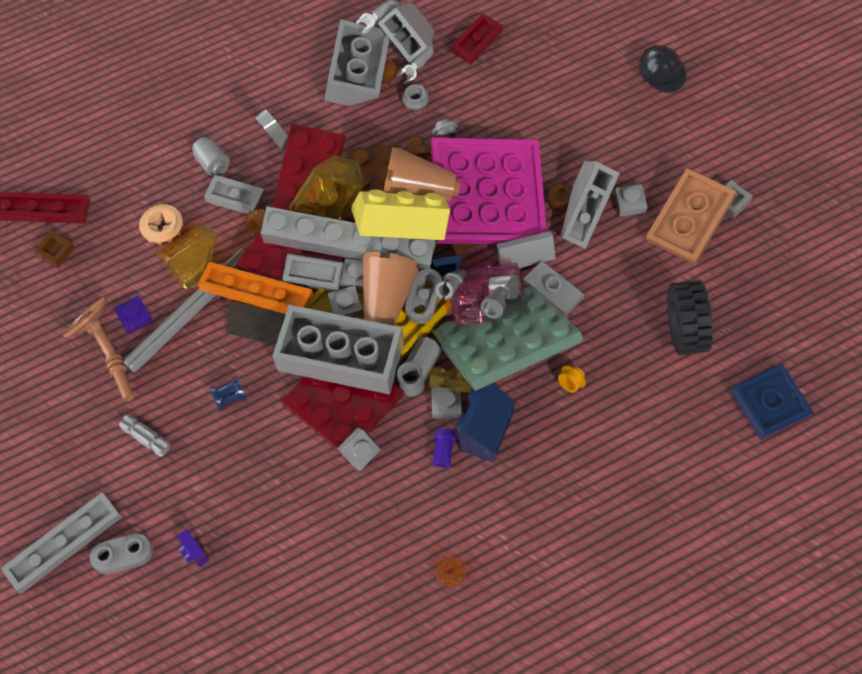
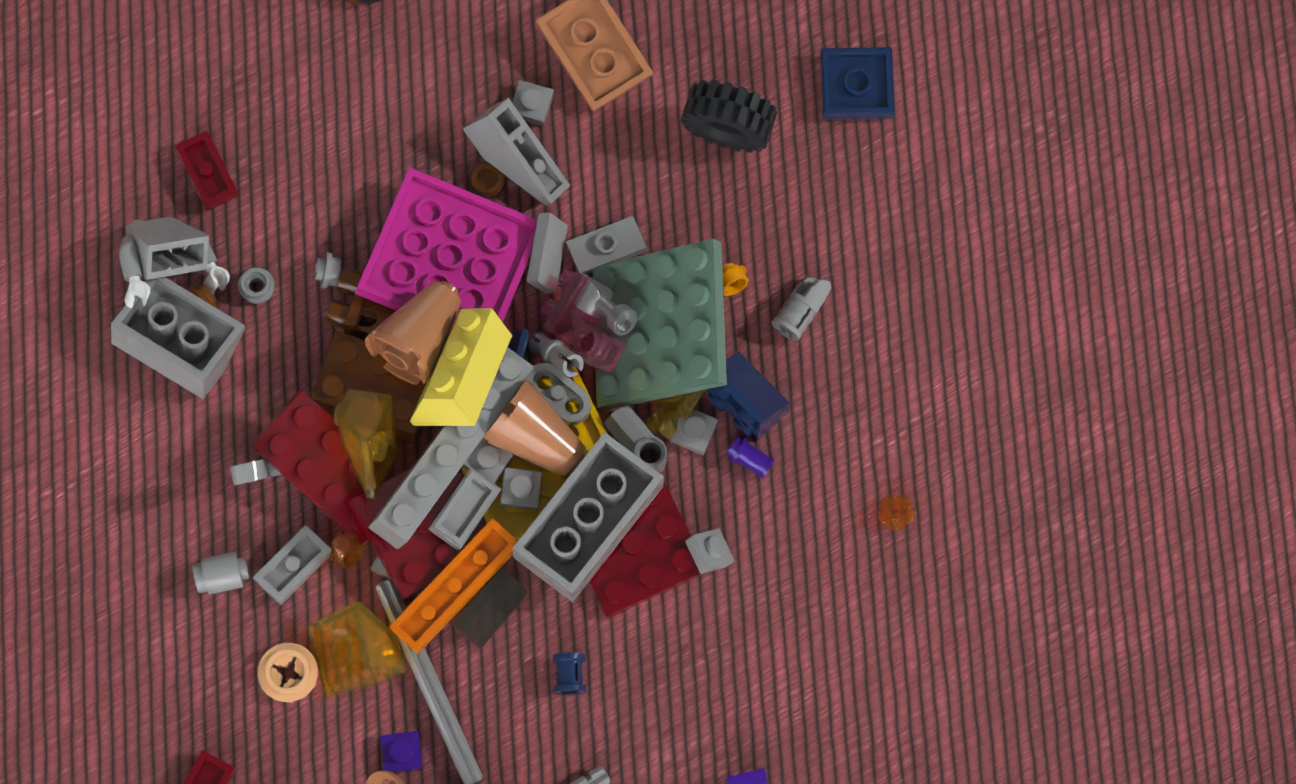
camera: 75 degrees left, 10 degrees up
none -> light grey hinge [771,275,832,341]

